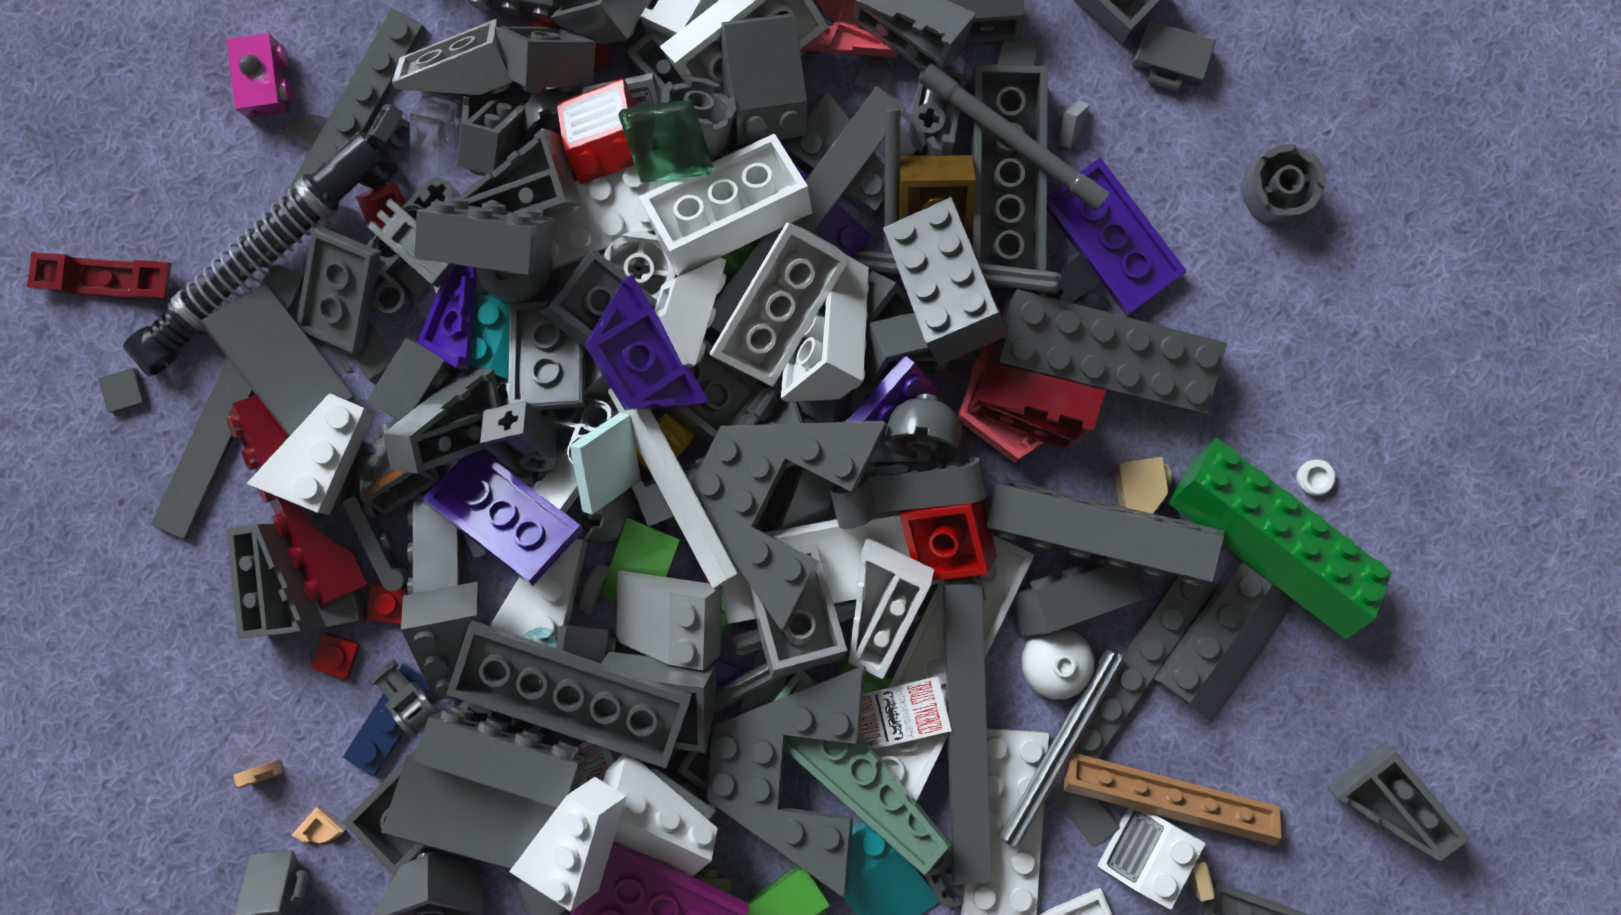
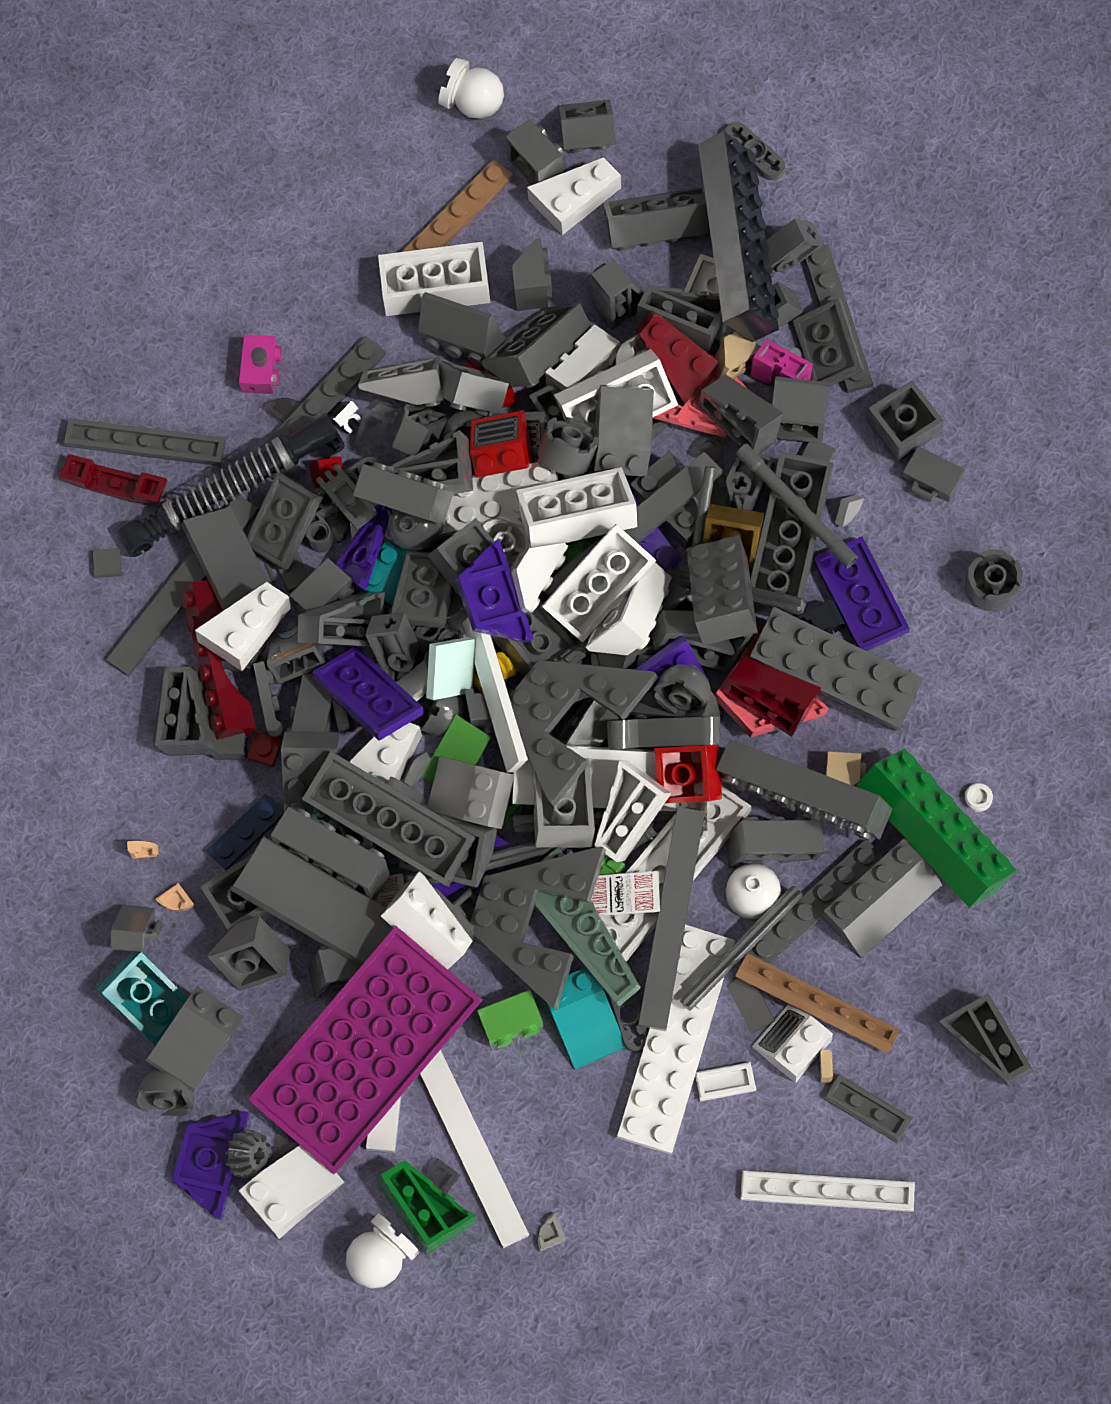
camera: 20 degrees right, 15 degrees down
red plate [311,633,360,679] -> none
dark grey connector [369,660,443,738] -> none
white wedge [509,777,627,912] -> none
clear green tile [618,99,714,183] -> none
none -> dark grey plate [64,418,226,466]

